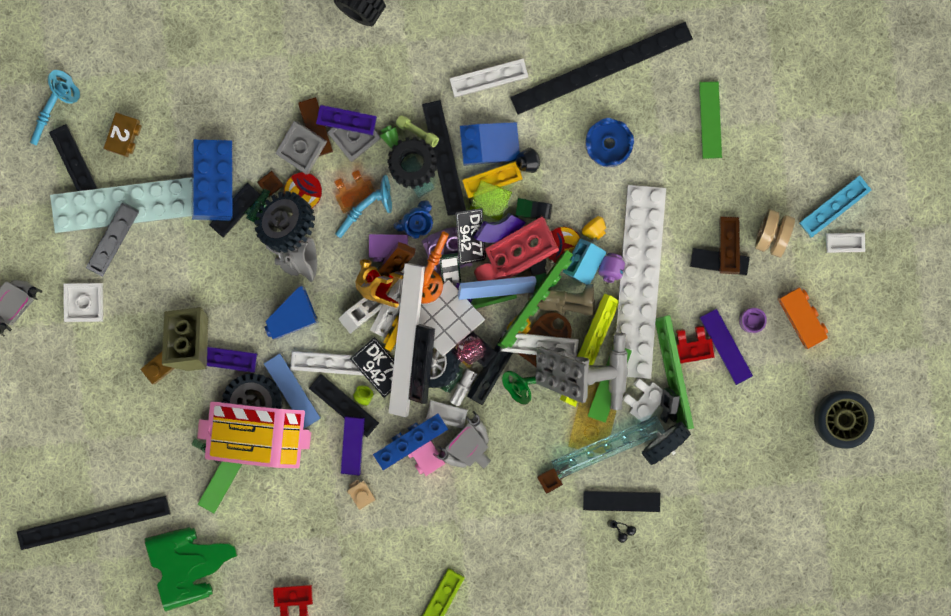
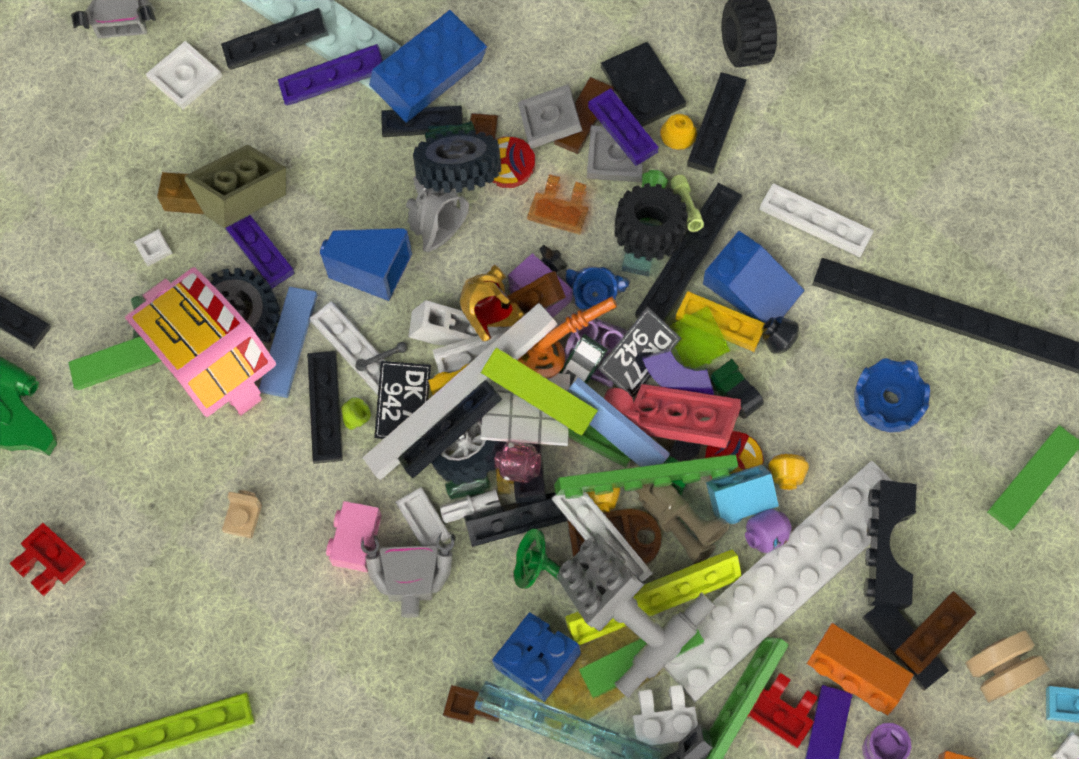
camera: 45 degrees right, 20 degrees down
medium azure dish [335,175,392,238] -> none
dark purple tile [341,416,365,476] -> none
blue bracket [373,413,448,470] -> none
none -> white tile [134,229,173,266]
none -> dark purple tile [277,44,384,106]
none -> dark grey hinge [355,342,407,371]
none -> lime tile [480,348,598,436]
none -> blue piece [492,612,581,702]
none -> black piece [539,245,568,273]
none -> black plate [601,41,686,127]
none -> yellow cone [660,114,697,150]
none -> black plate [687,72,747,174]
none -> orange brick [806,623,914,716]
none -> black arch [864,480,917,610]

